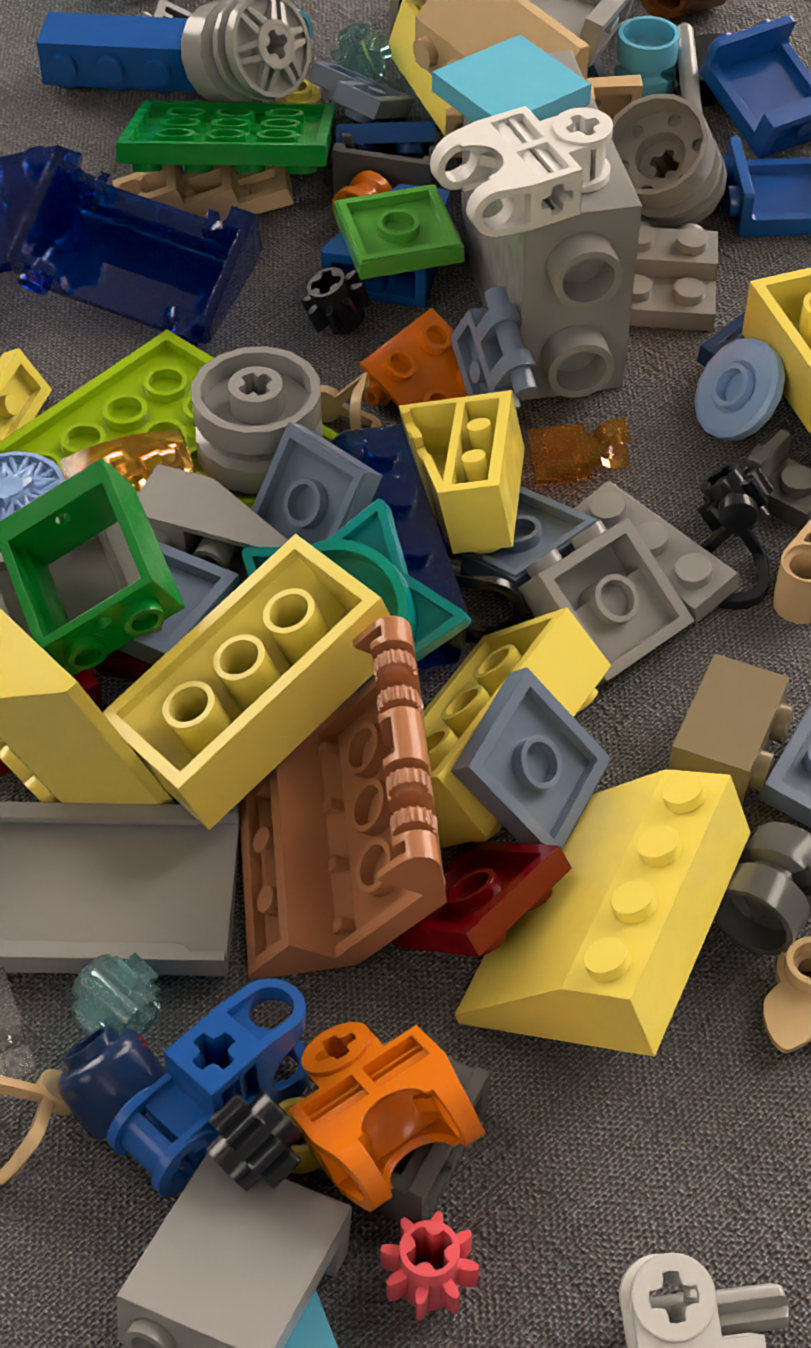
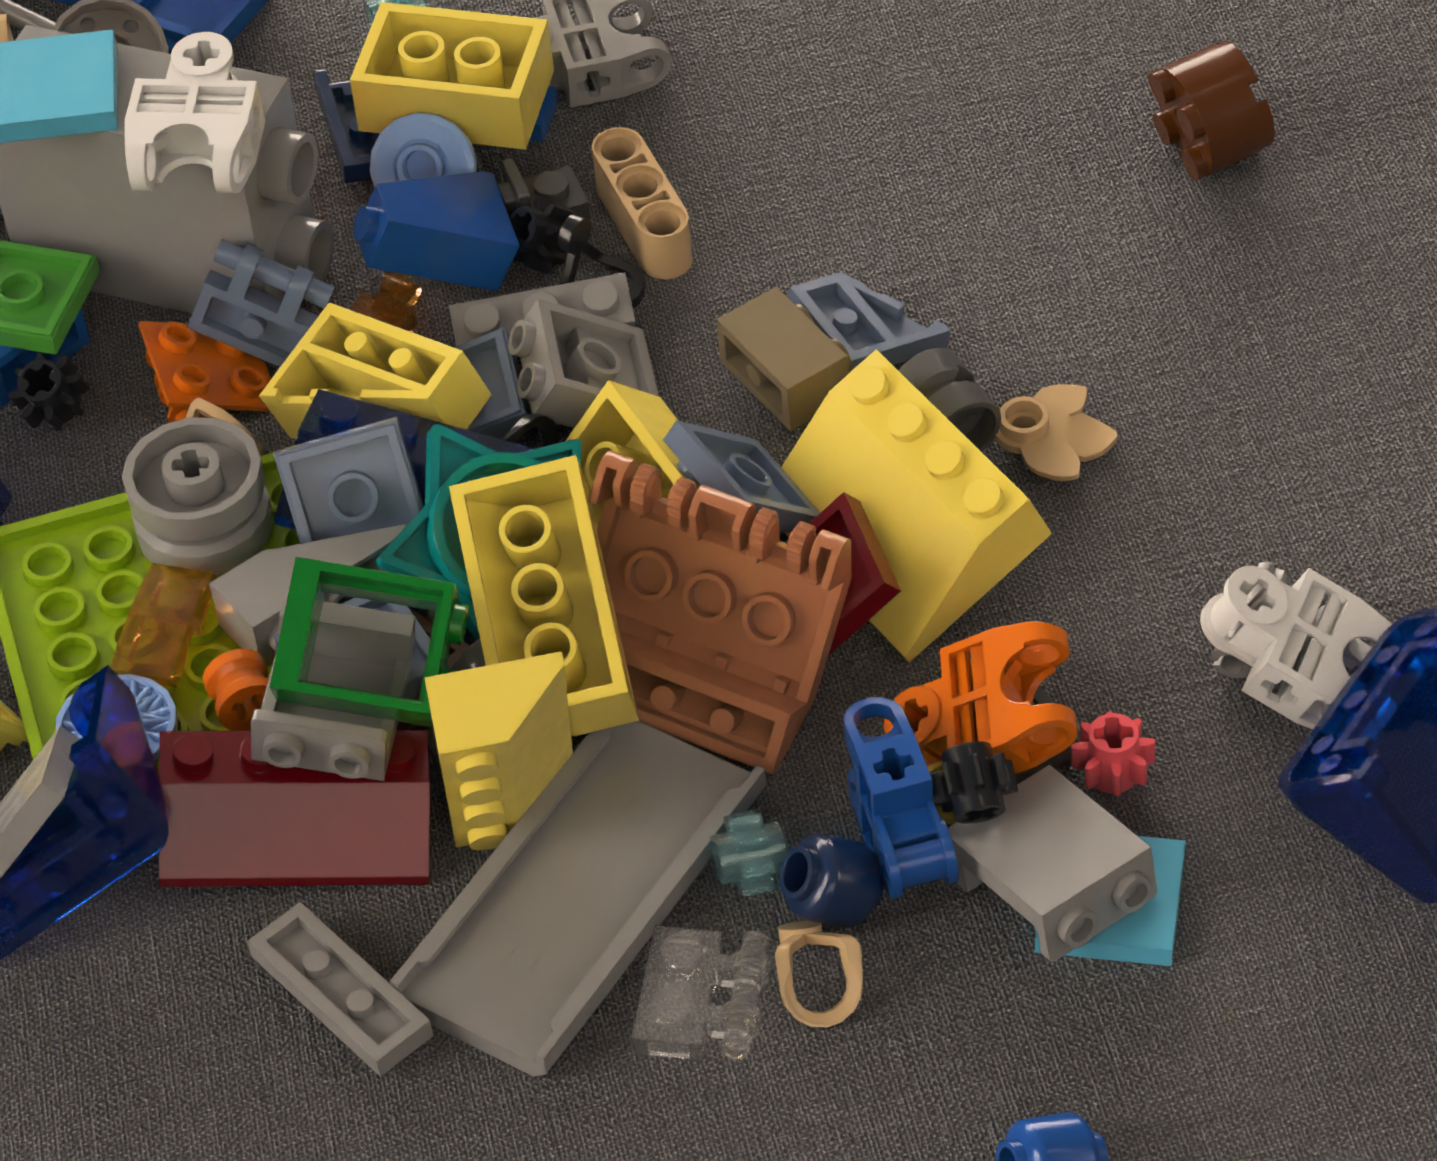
camera: 55 degrees left, 0 degrees up
none -> blue slope [353,171,520,291]

